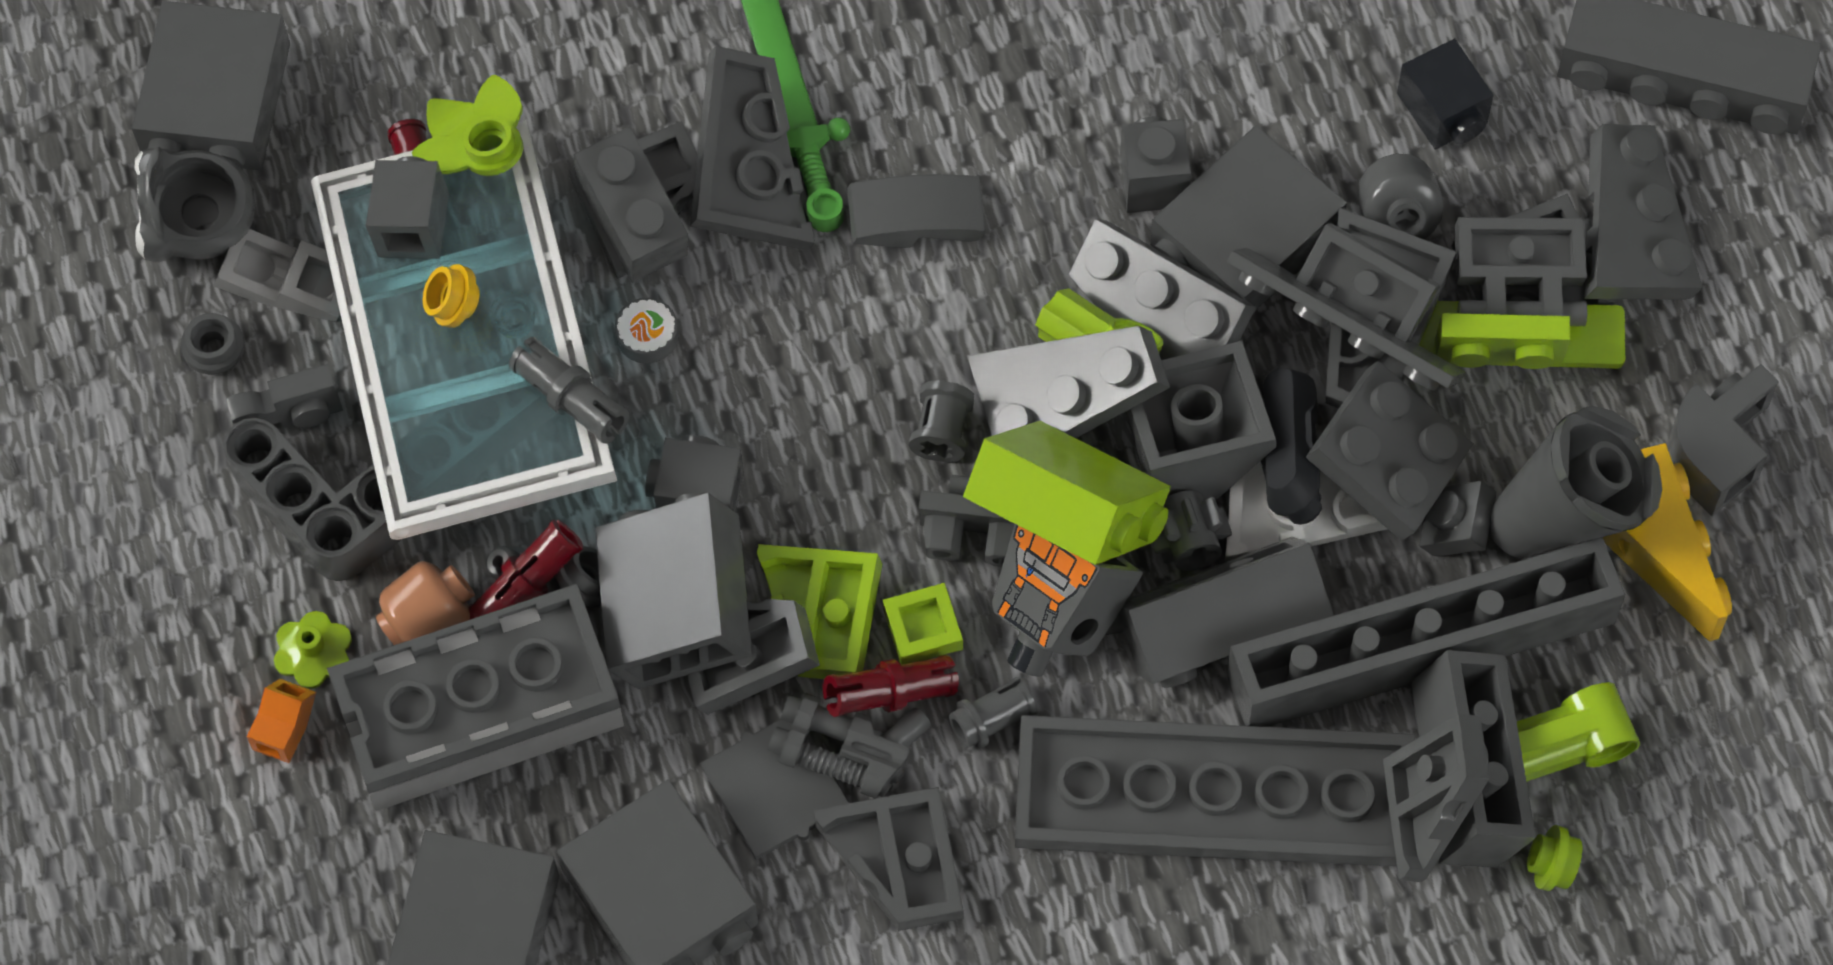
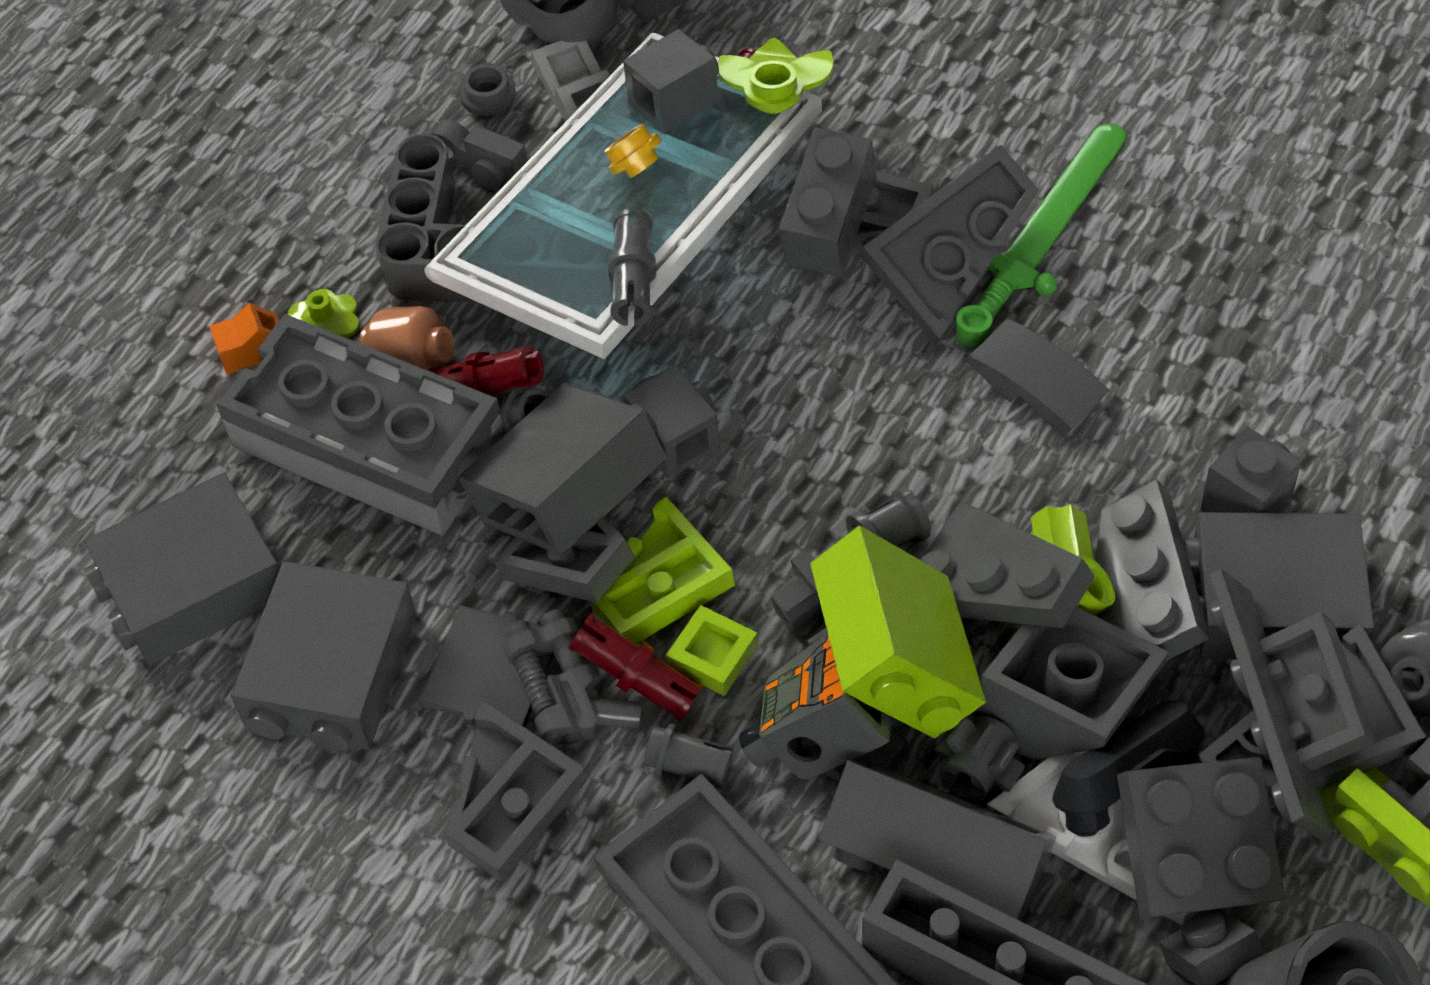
camera: 50 degrees right, 10 degrees down
tile [615,298,679,363] -> none

